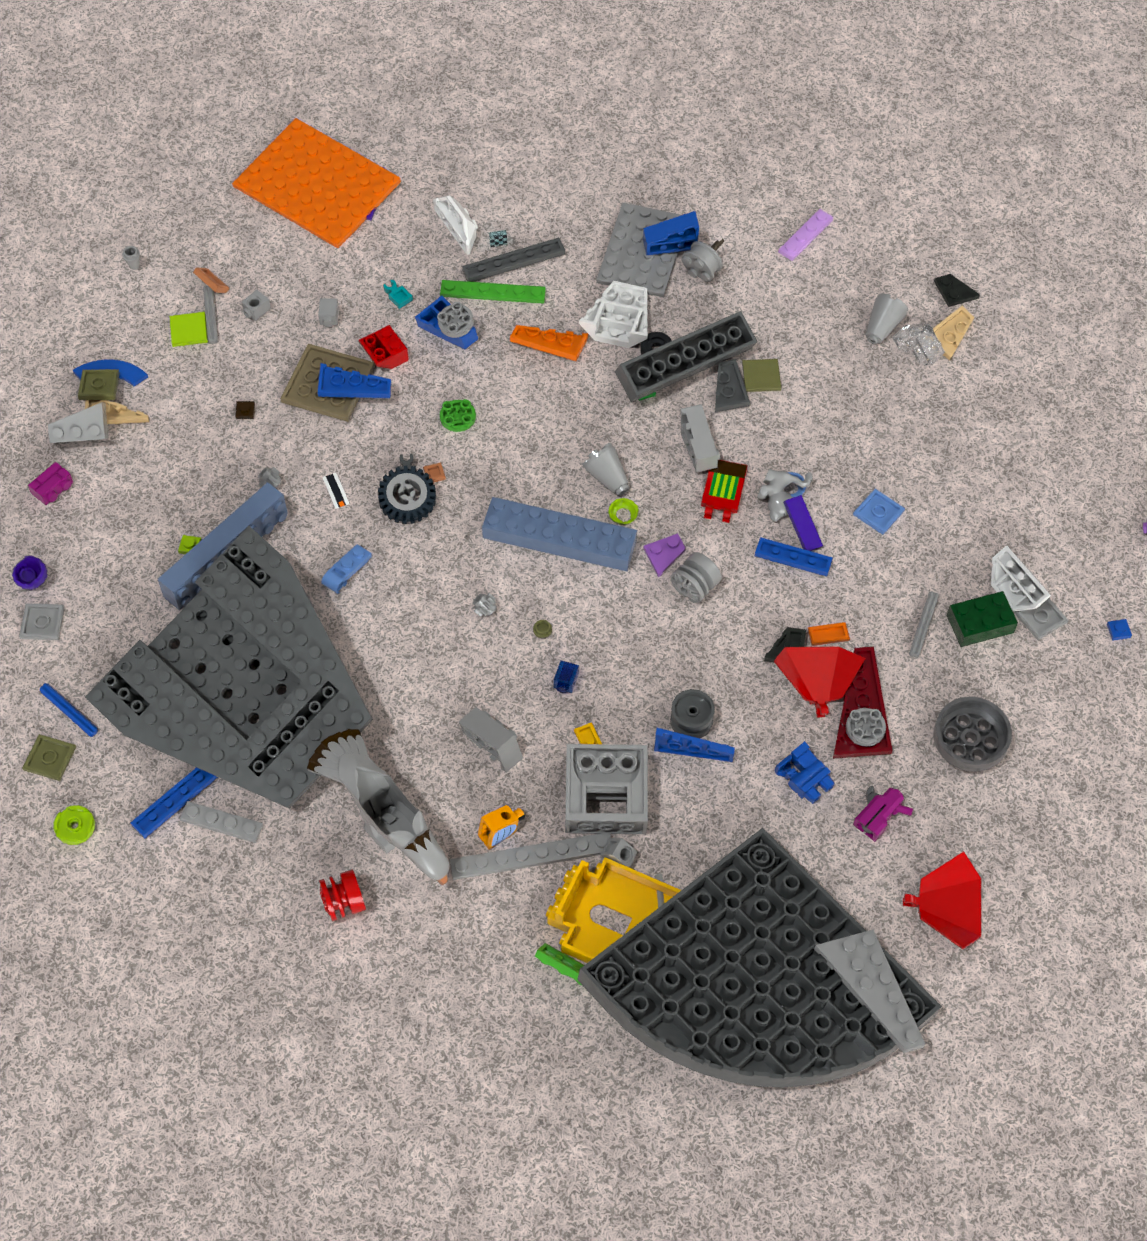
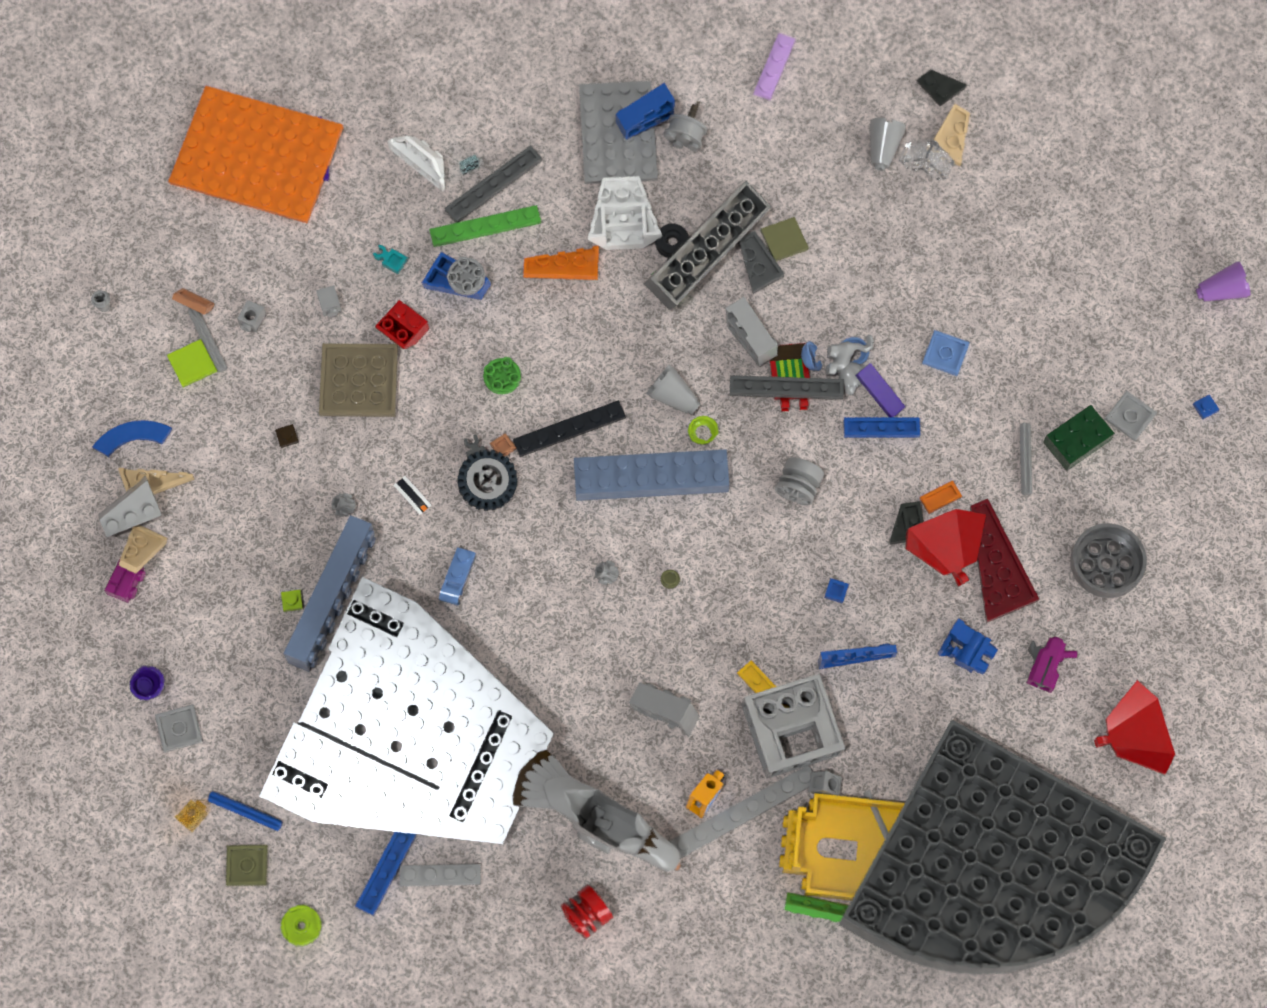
camera: 20 degrees left, 10 degrees up
olive tile [78,369,120,400] -> none
blue wing [317,363,392,398] -> none
clear blue brick [554,660,579,693] -> none
medium lavender wing [643,533,685,577] -> none
dark grey wheel [670,689,715,738] -> none
light grey wing [814,930,925,1053] -> none
light grey tile [846,708,886,746] -> none
white wedge [991,546,1051,612] -> none
none -> tan wing [119,525,167,573]
none -> clear yellow brick [175,800,208,833]
none -> black plate [513,400,626,457]
none -> dark grey plate [729,375,844,400]
none -> medium blue piece [801,341,822,371]
none -> blue plate [824,578,849,604]

